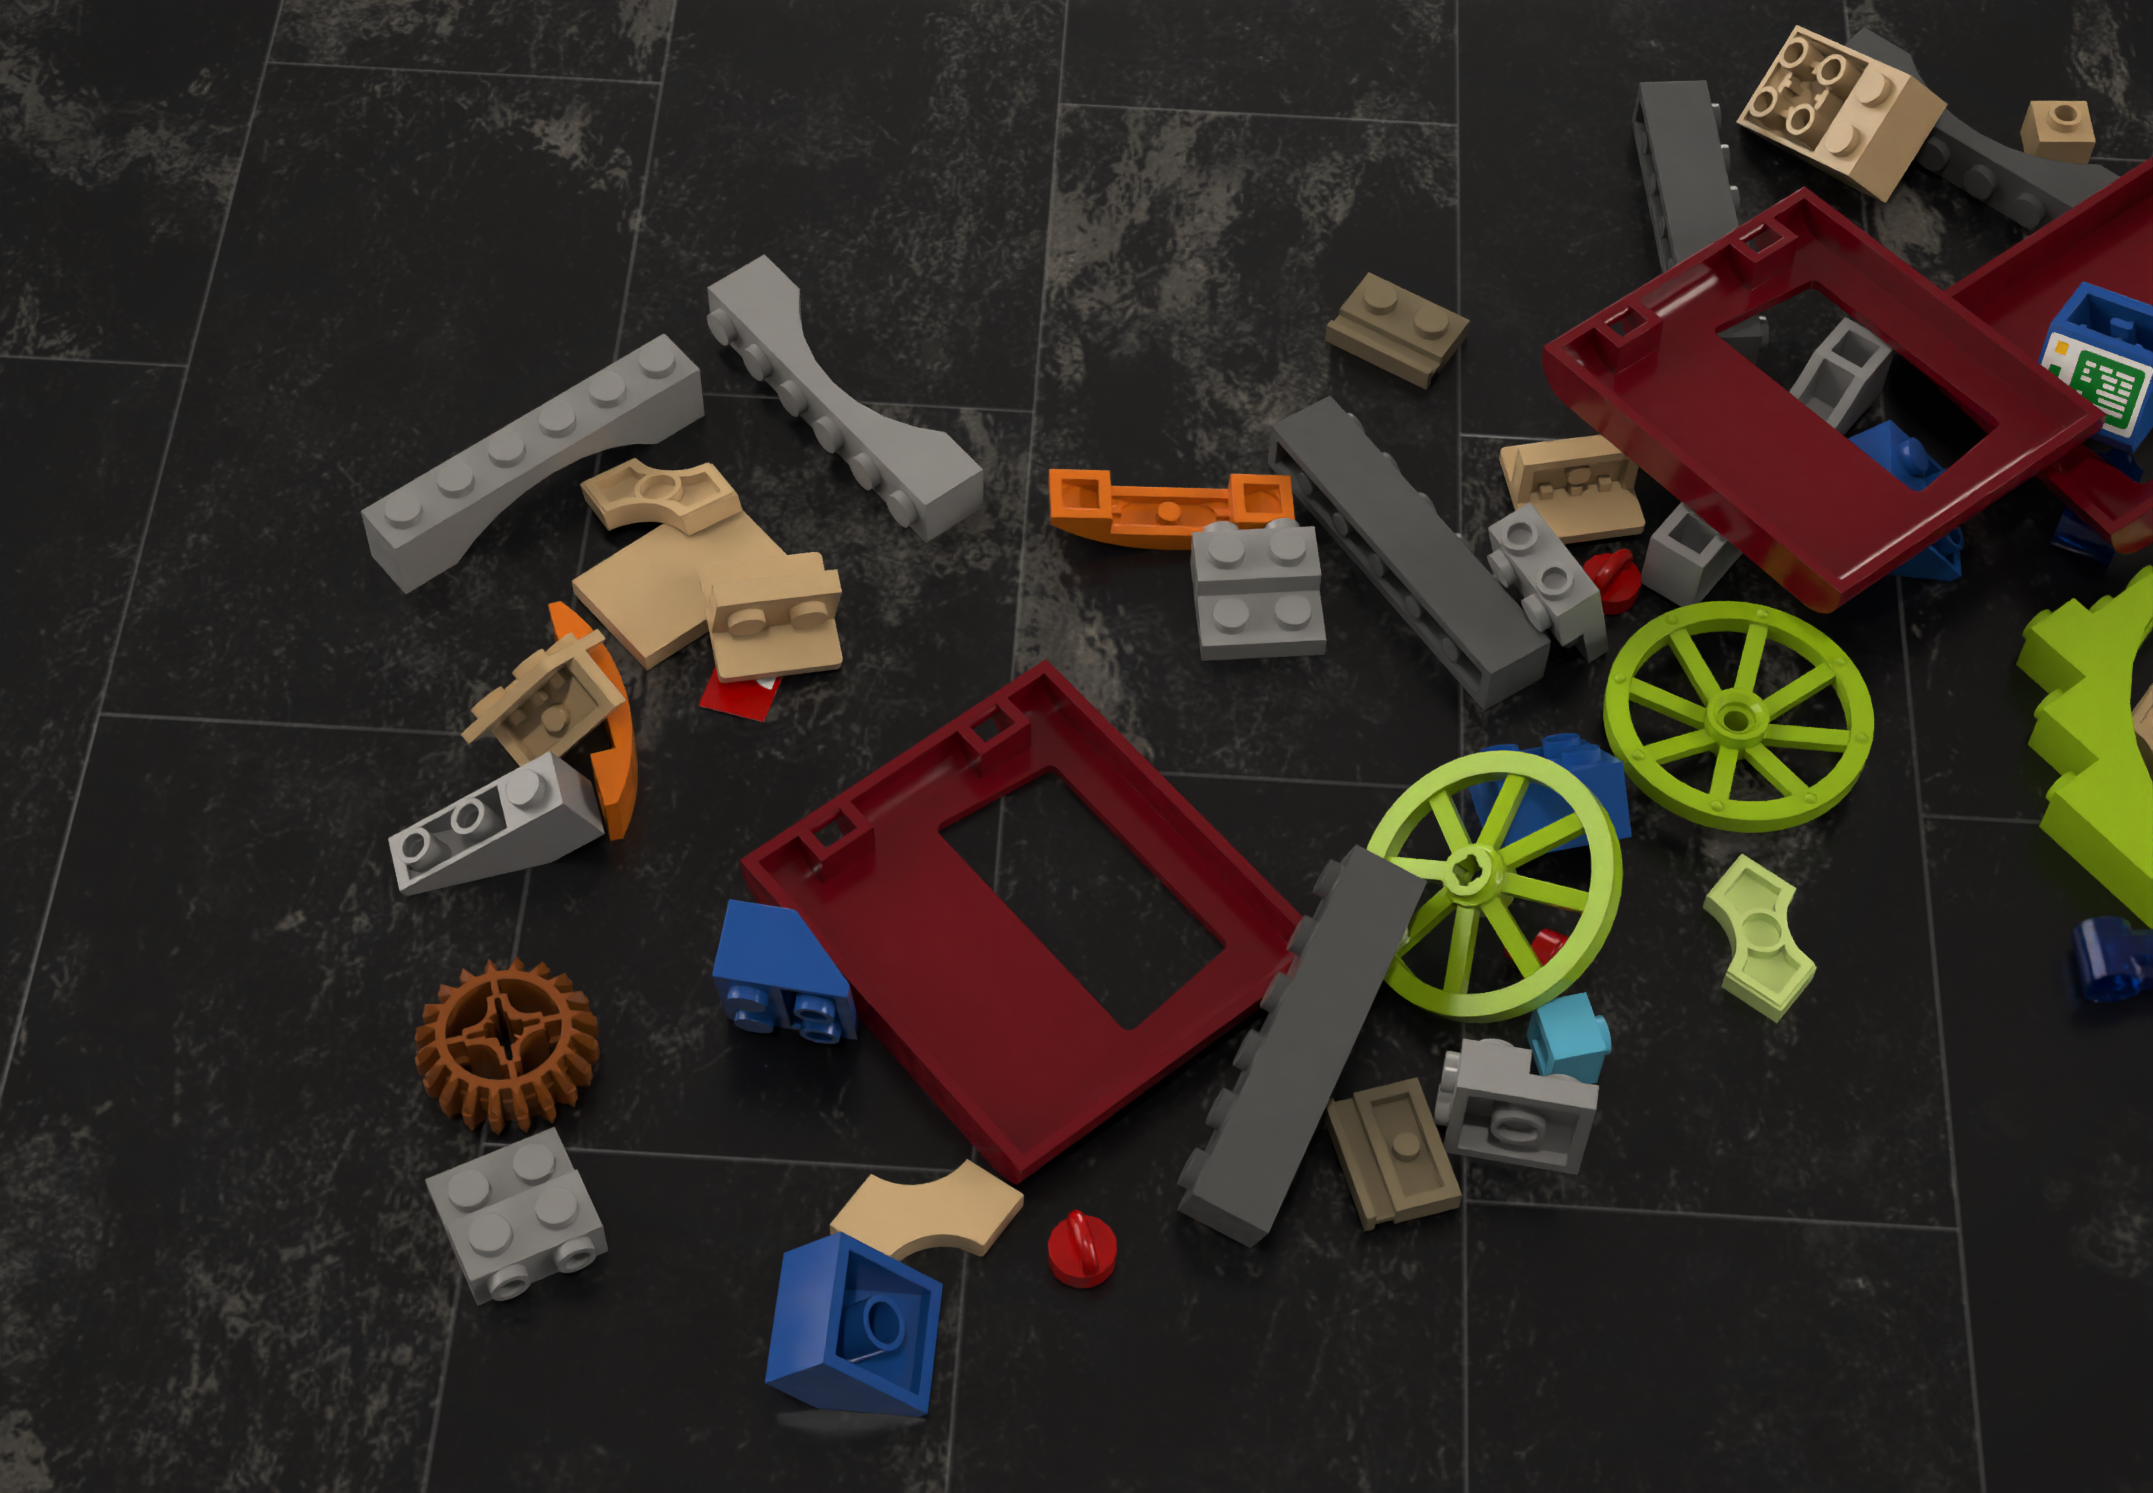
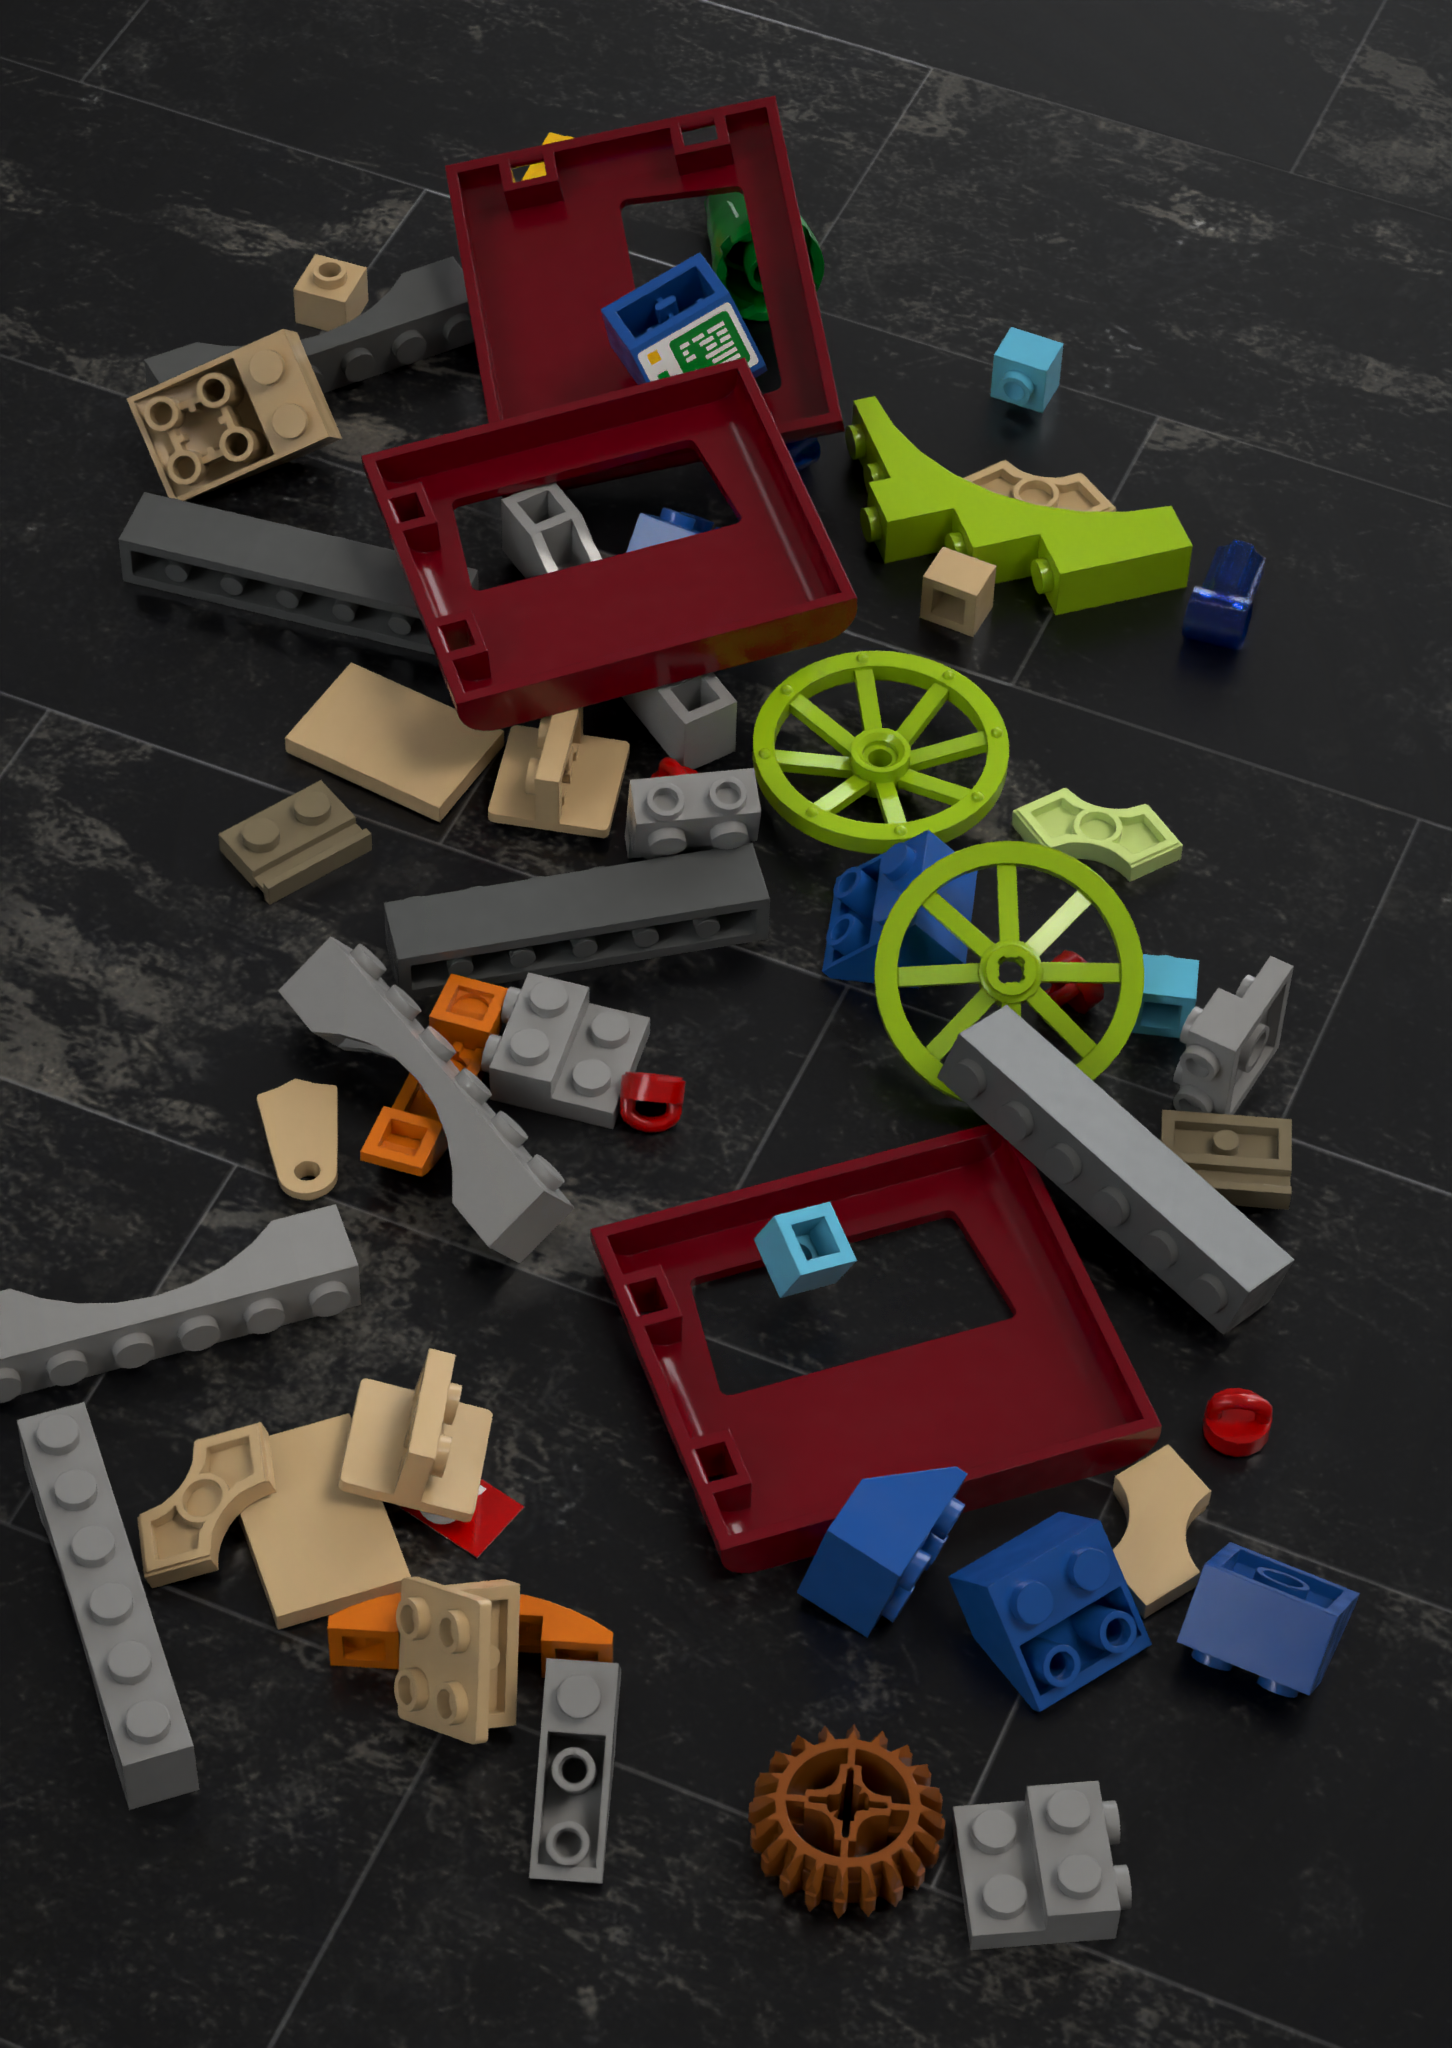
camera: 70 degrees left, 5 degrees down
none -> tan piece [257,1079,338,1201]
none -> light grey arch [278,936,575,1263]
none -> tan tile [285,662,504,822]
none -> red tile [619,1071,686,1133]
none -> medium azure plate [754,1202,857,1298]
none -> tan plate [920,547,996,637]
none -> blue slope [948,1511,1152,1712]

